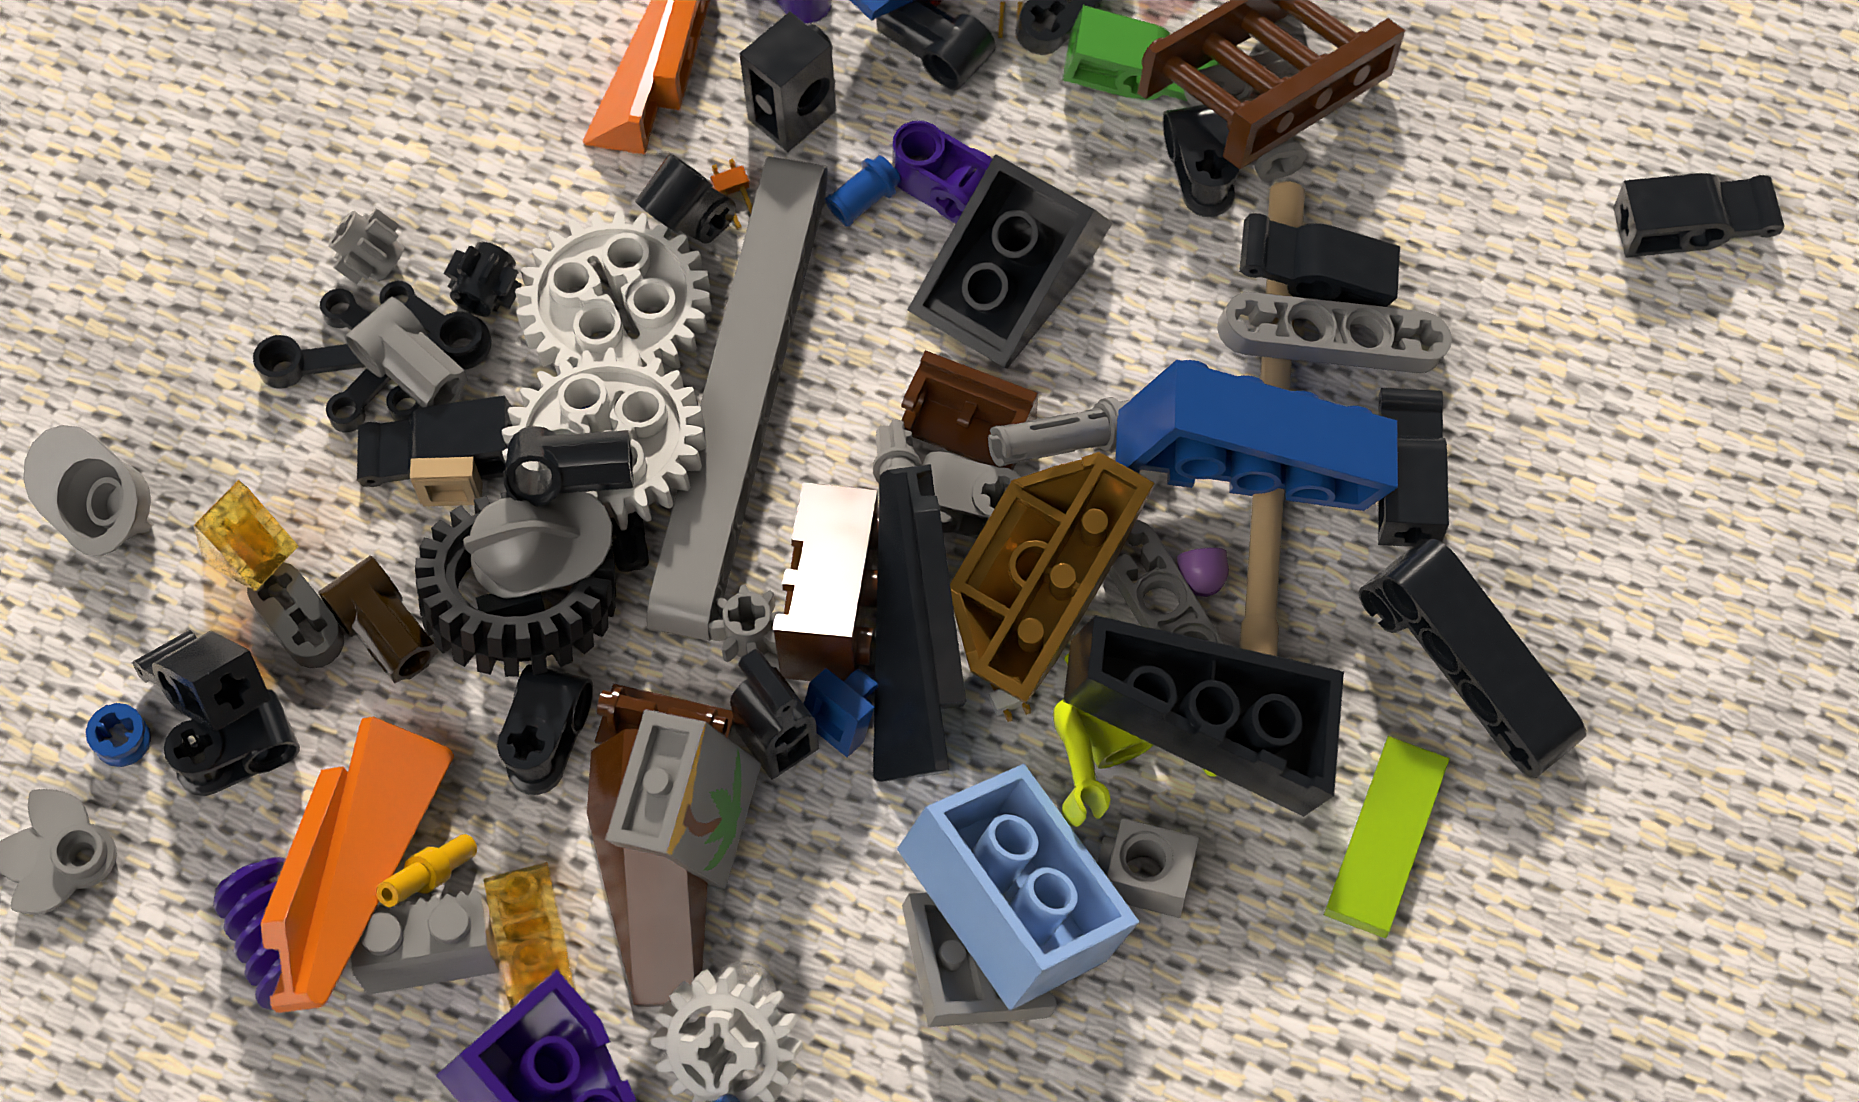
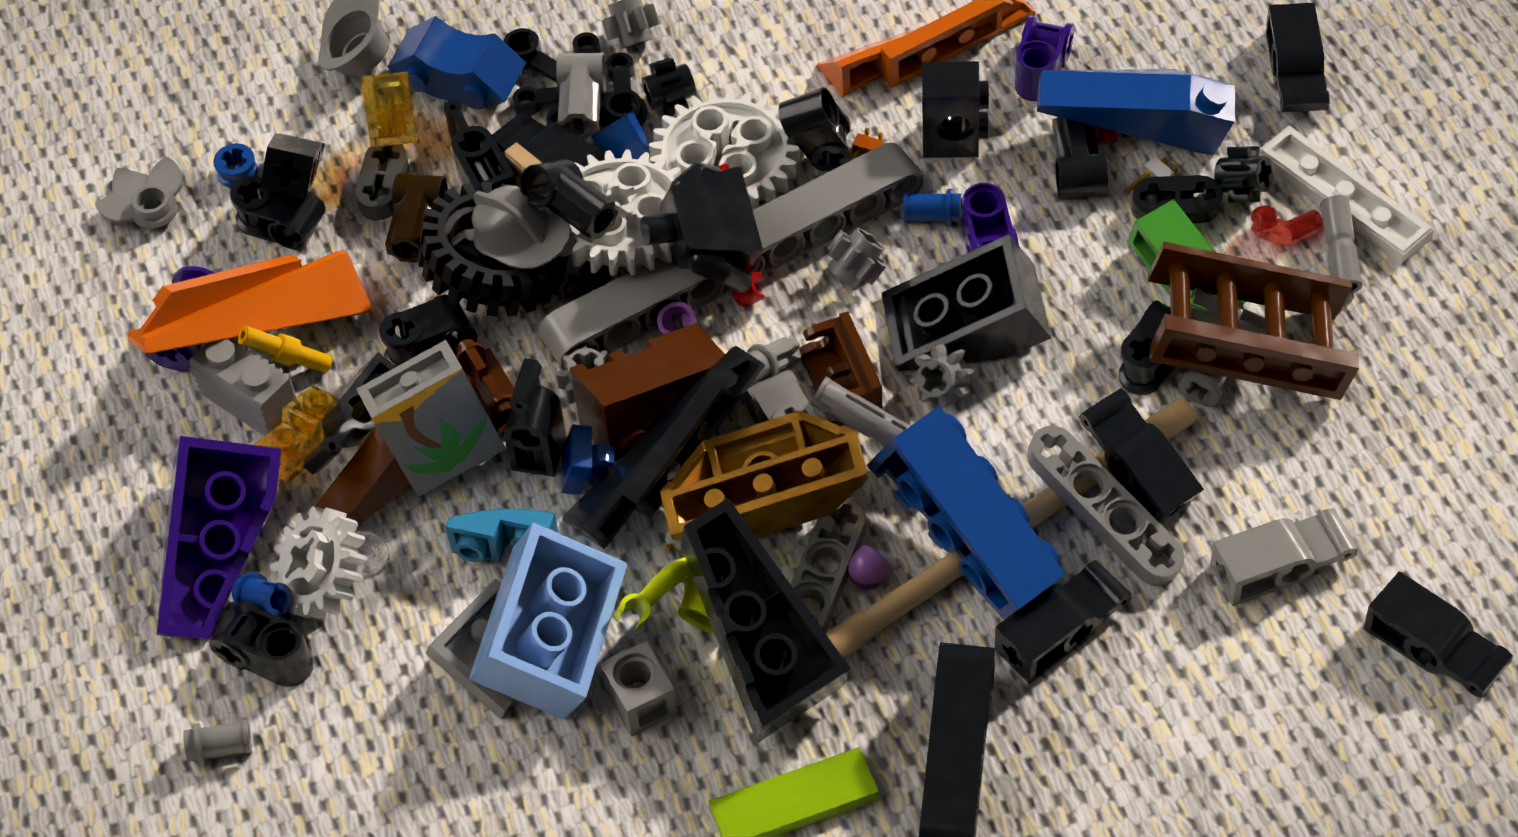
camera: 50 degrees right, 10 degrees down
none -> black piece [303,352,396,475]
none -> blue brick [387,16,526,109]
none -> black piece [444,99,517,191]
none -> dark azure slope [445,509,559,563]
none -> blue tile [591,113,650,160]
none -> black torso [640,162,765,307]
none -> medium lavender hinge [657,302,697,335]
none -> light grey gear [826,227,886,287]
none -> light grey gear [910,344,975,408]
none -> light grey piece [1210,508,1358,606]

